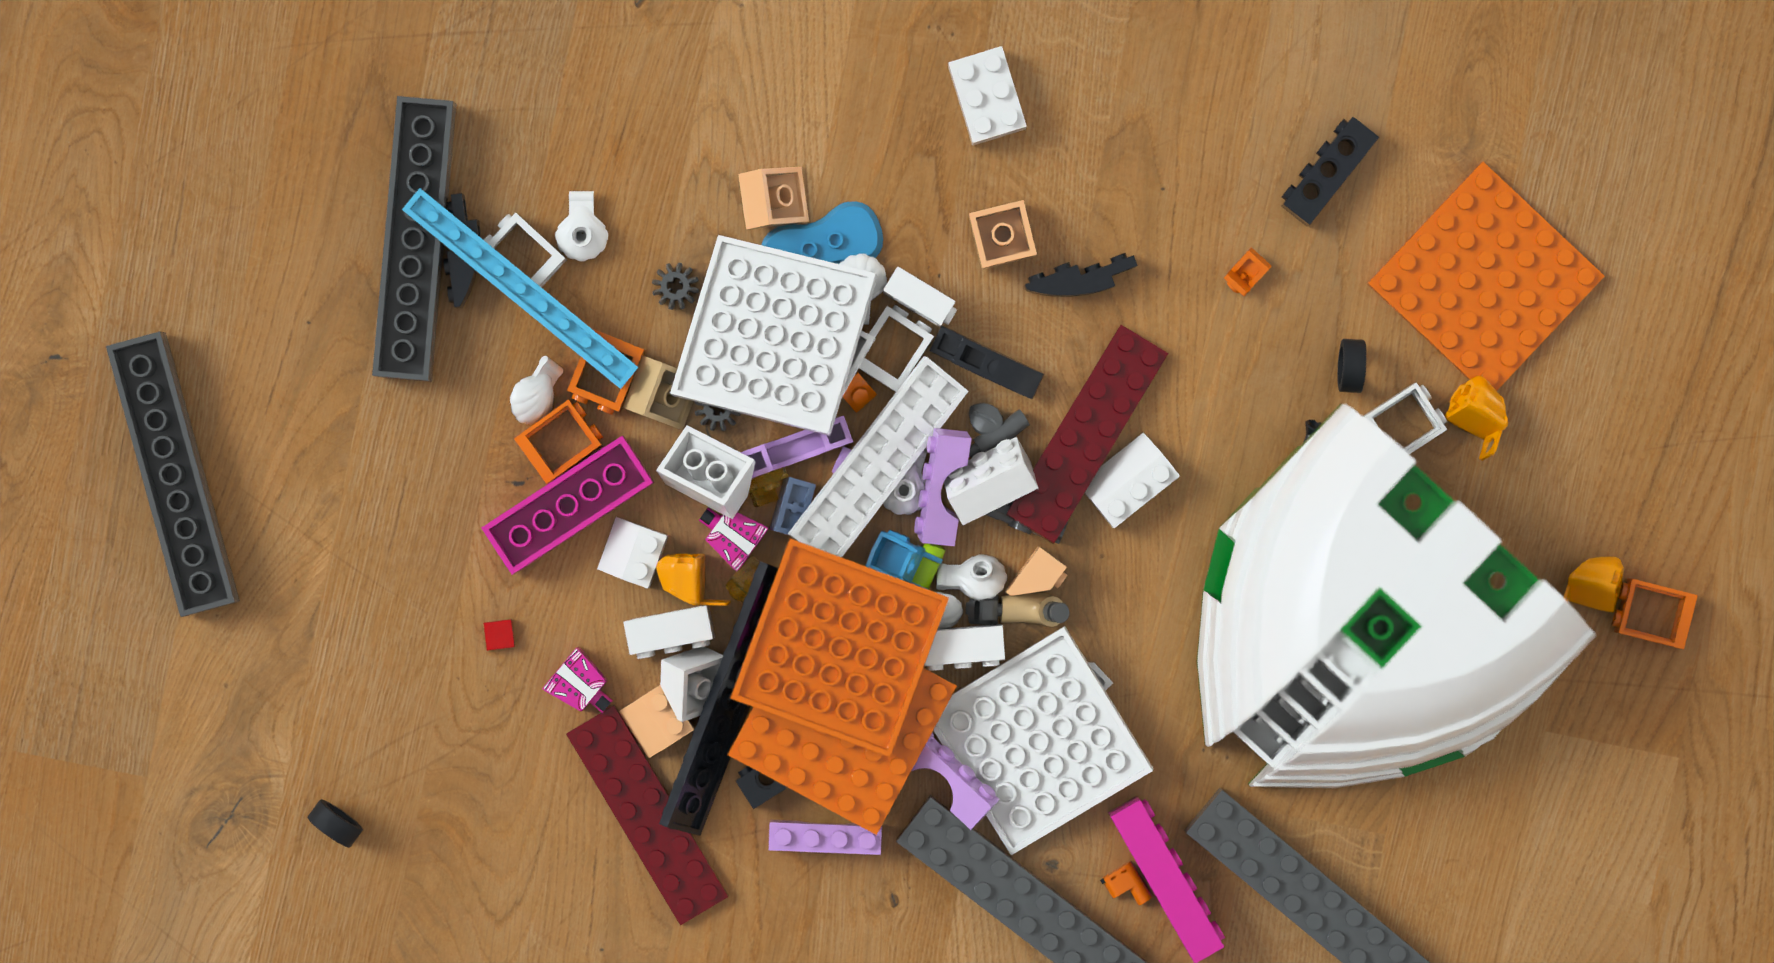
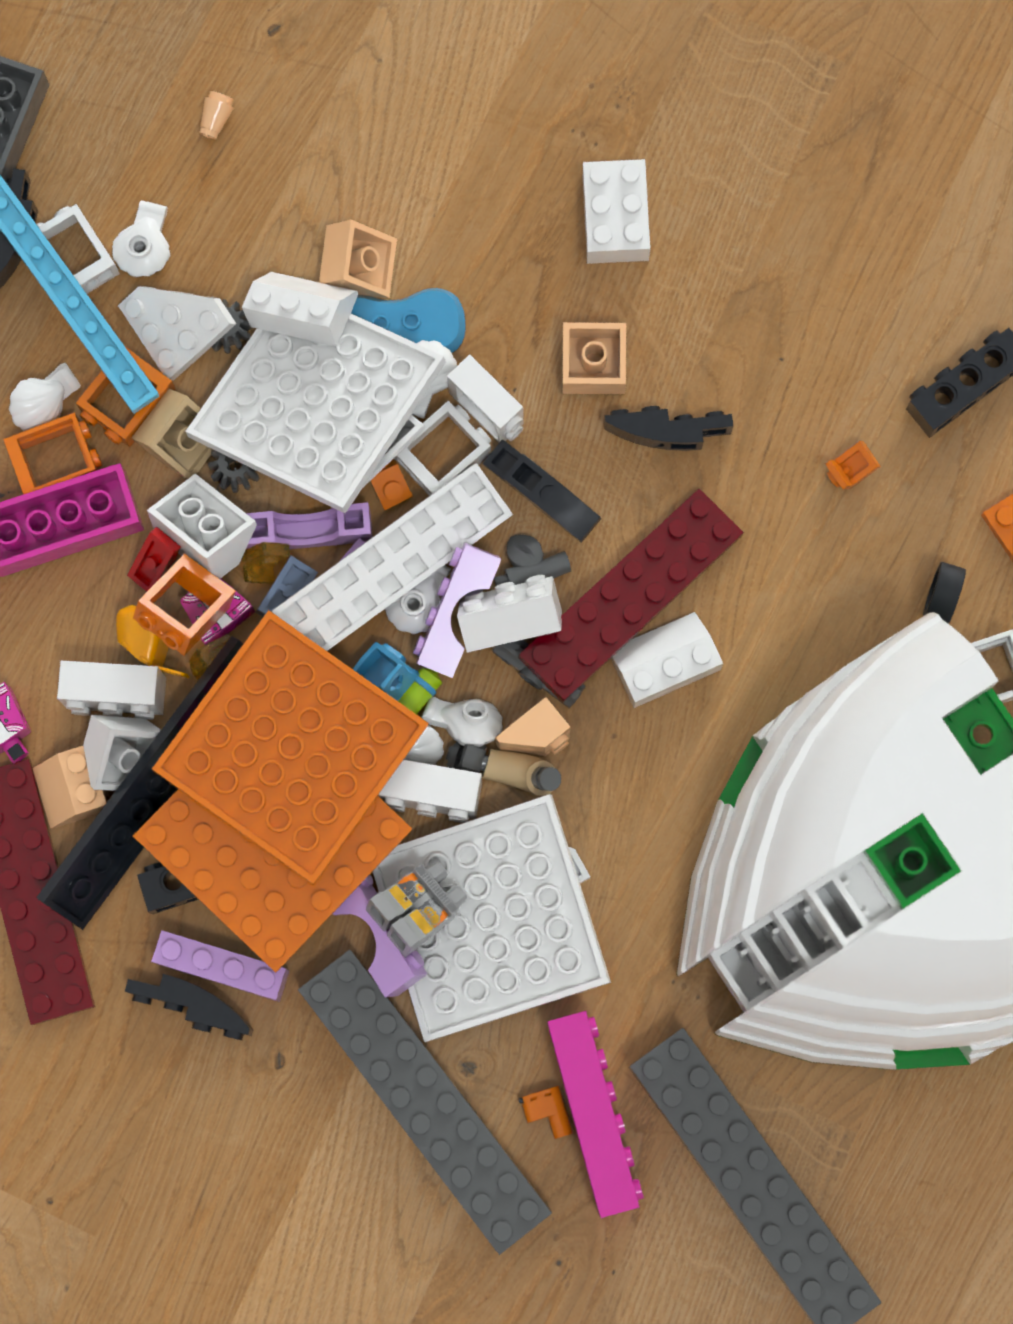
camera: 20 degrees right, 10 degrees down
white slope [597,517,669,589] -> none
none -> white plate [118,286,236,381]
none -> black slope [125,974,253,1041]
none -> red plate [127,527,181,592]
none -> orange window [133,554,236,656]
none -> light nougat cone [199,91,234,140]
none -> white slope [242,272,358,347]
none -> light grey hips [365,861,467,958]

